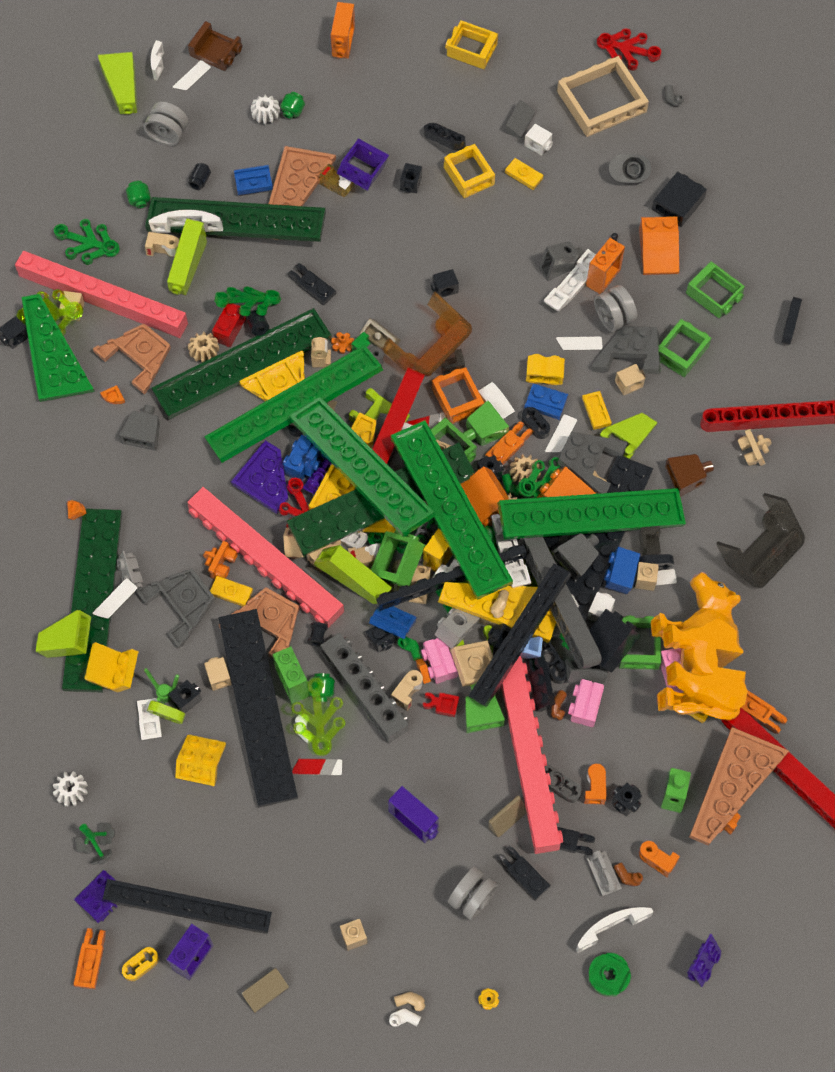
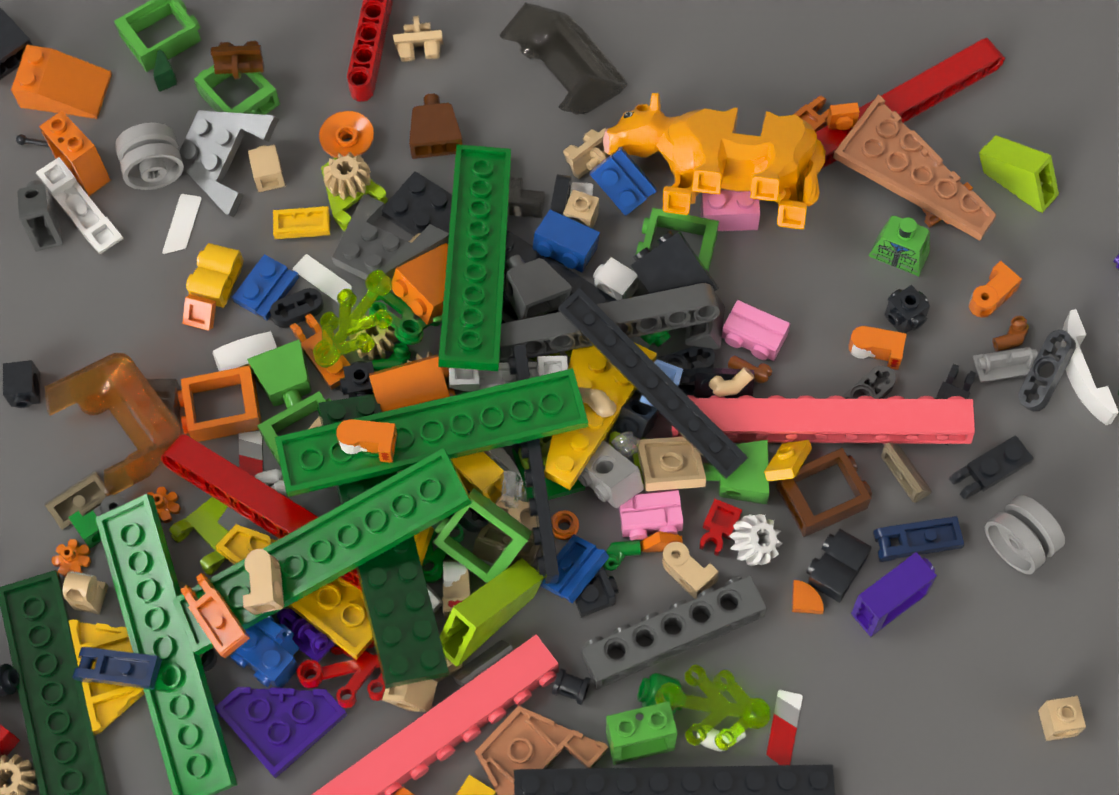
camera: 75 degrees left, 0 degrees up
none -> dark blue plate [72,647,162,690]
none -> orange plant [147,487,181,523]
none -> dark green slope [153,50,177,91]
none -> orange hinge [181,573,250,658]
none -> plate [182,294,217,331]
none -> reddish brown hips [211,41,265,79]
none -> tan leg [243,549,284,615]
none -> clear neon green plant [313,270,392,368]
none -> orange dish [319,111,374,159]
none -> tan gear [323,152,371,200]
none -> orange leg [336,419,397,463]
none -> clear plate [501,471,525,508]
none -> orange plate [551,510,579,540]
none -> tan hips [563,128,610,179]
none -> blue plate [590,146,657,216]
none -> clear plate [612,431,640,458]
none -> tan arm [709,367,754,397]
none -> white gear [729,514,783,566]
none -> yellow plate [764,440,812,481]
none -> reddish brown window [776,447,872,537]
none -> orange tile [792,580,824,614]
none -> black brick [806,529,872,603]
none -> orange plate [827,102,860,130]
none -> dark blue plate [873,516,964,562]
none -> lime slope [979,135,1059,213]
none -> black beam [1019,330,1076,411]

